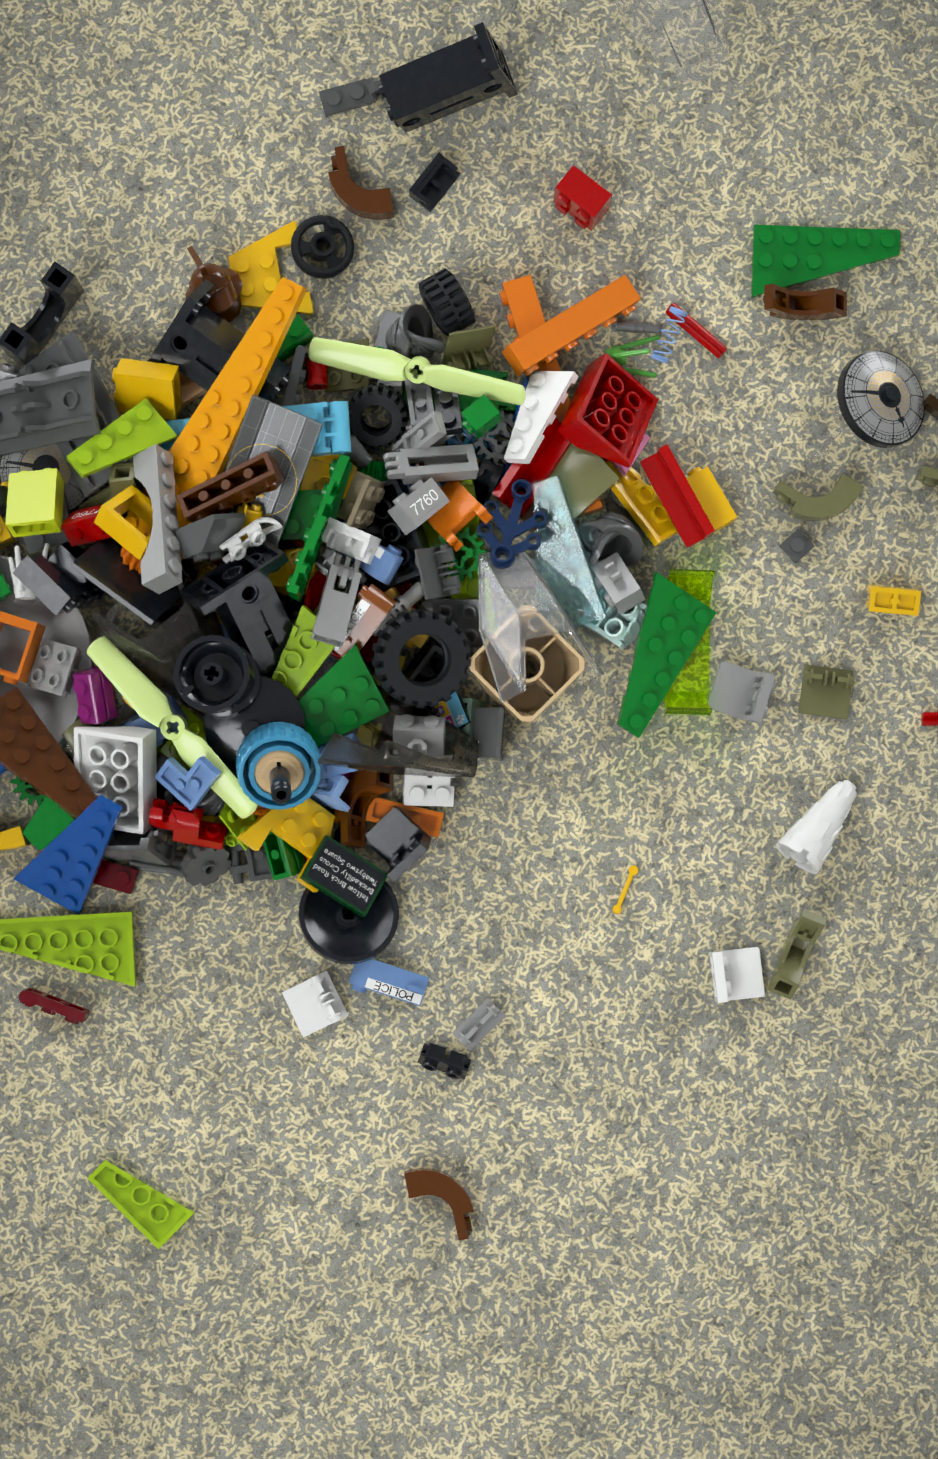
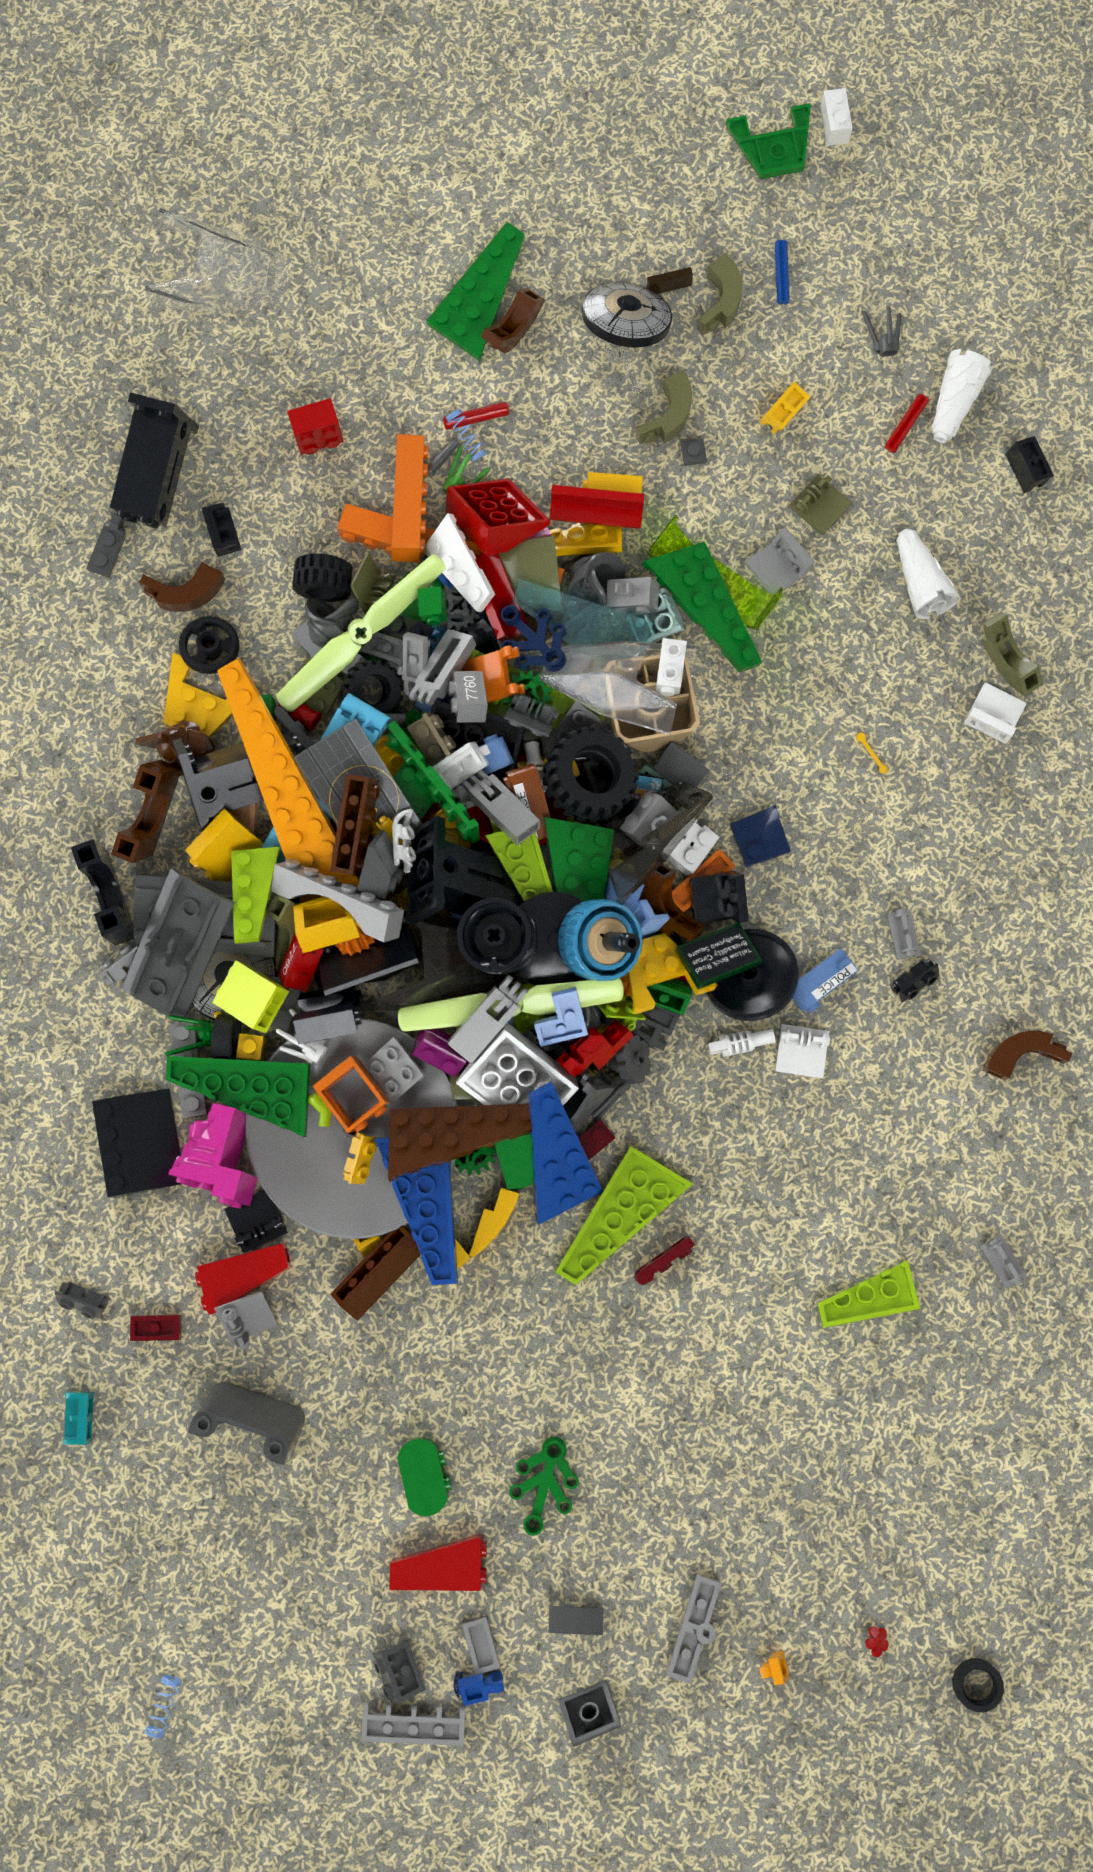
camera: 50 degrees left, 5 degrees down
none -> reddish brown arch [111,760,181,863]
none -> light grey hinge [447,975,528,1064]
none -> white brick [656,638,687,696]
none -> white hinge [708,1028,776,1057]
none -> dark blue plate [730,805,791,868]
none -> light grey hinge [980,1234,1027,1289]

